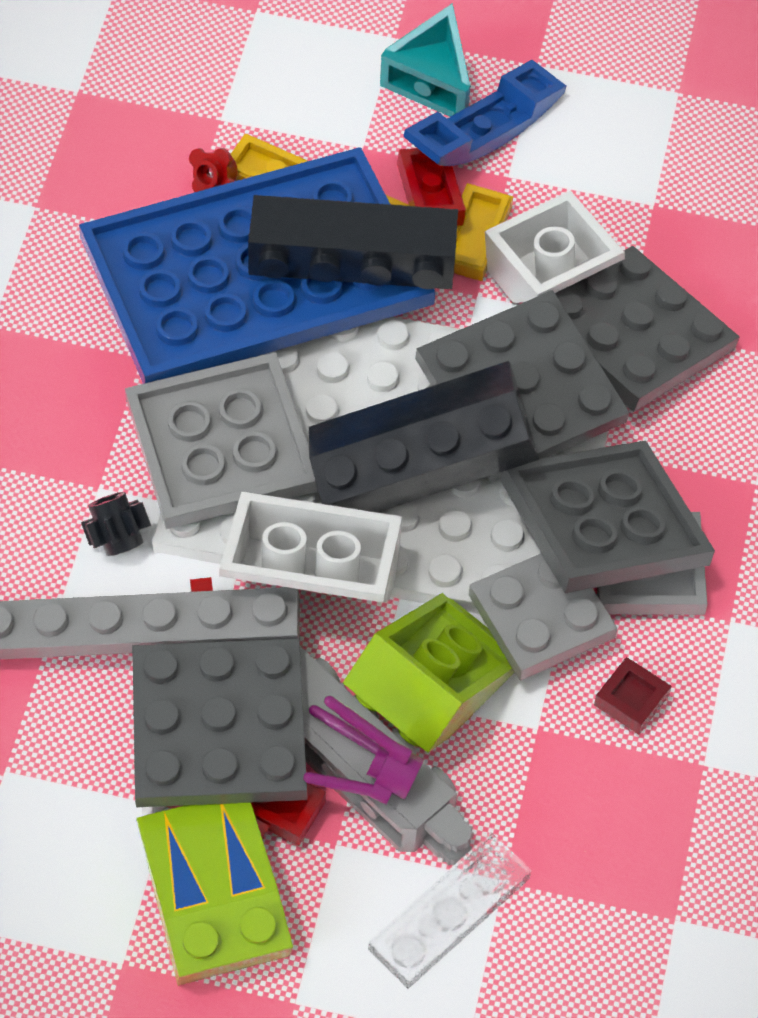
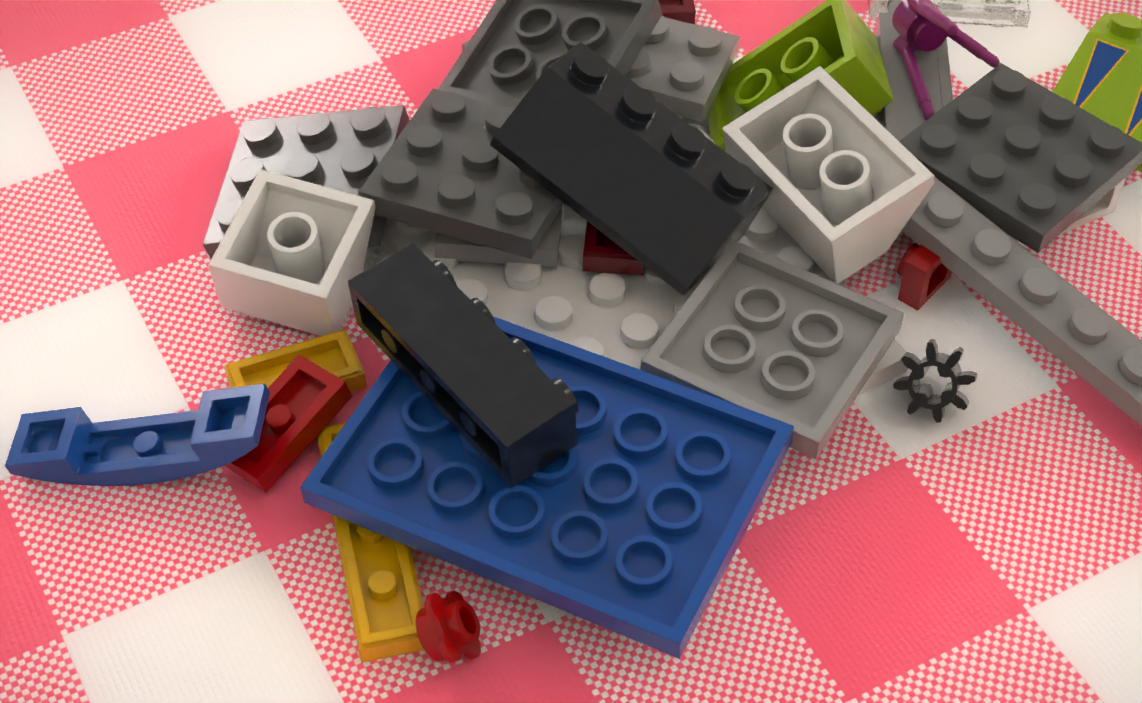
camera: 130 degrees left, 10 degrees down
teal slope [380,3,471,117] -> none

